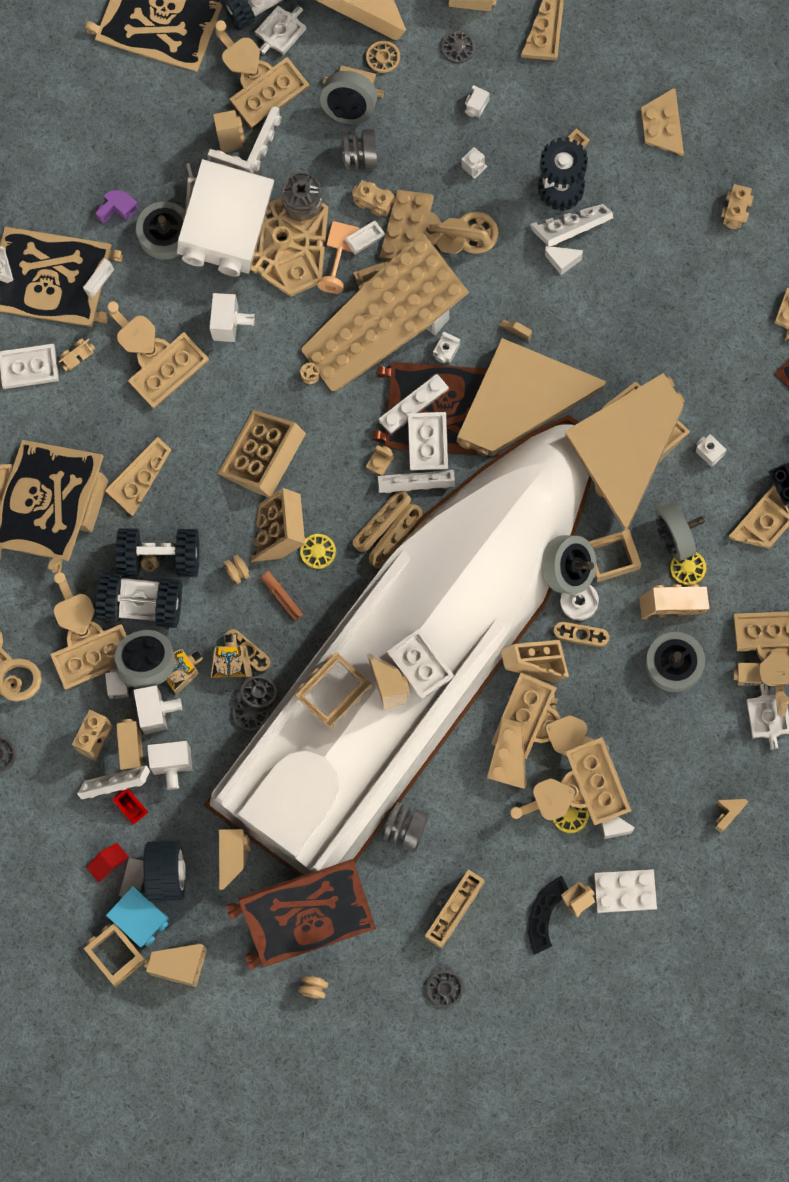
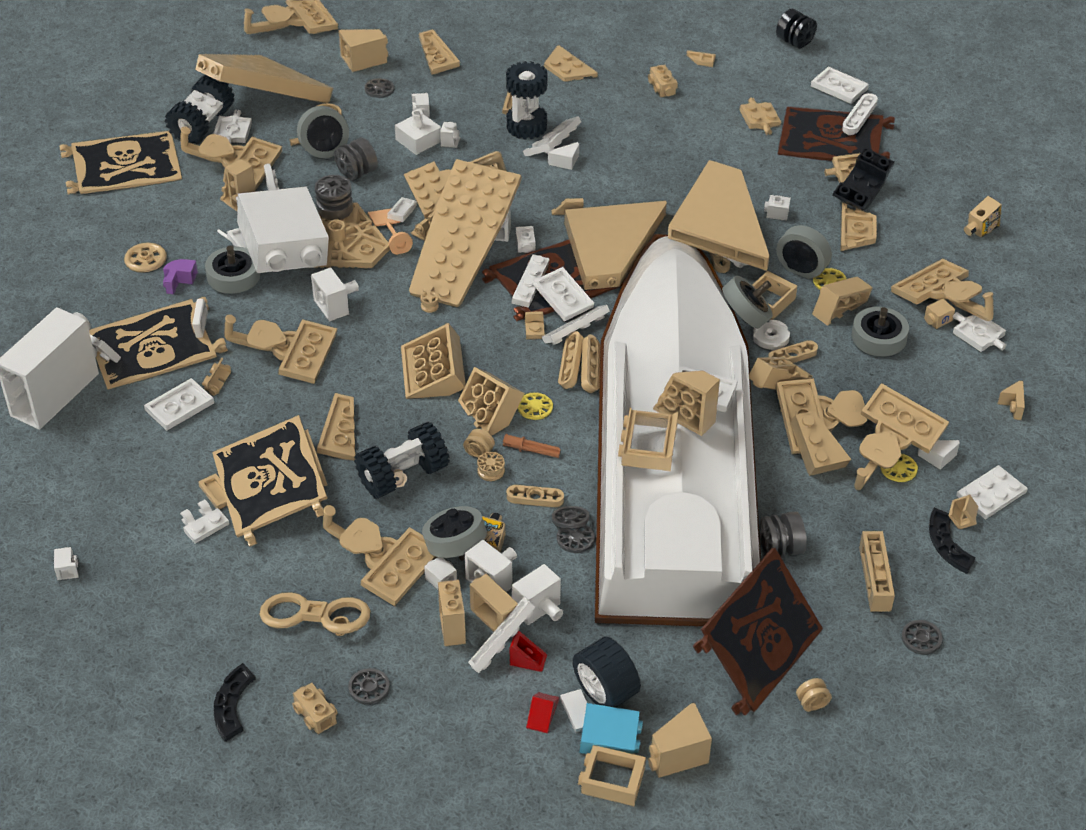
camera: 40 degrees left, 30 degrees down
black plate [96,572,182,628] -> none
torso [211,634,252,678] -> none
tan wedge [219,829,252,890] -> none
tan brick [352,180,395,217] -> none
none -> tan plate [124,243,167,272]
none -> white brick [395,109,441,155]
none -> tan wheel [477,452,505,481]

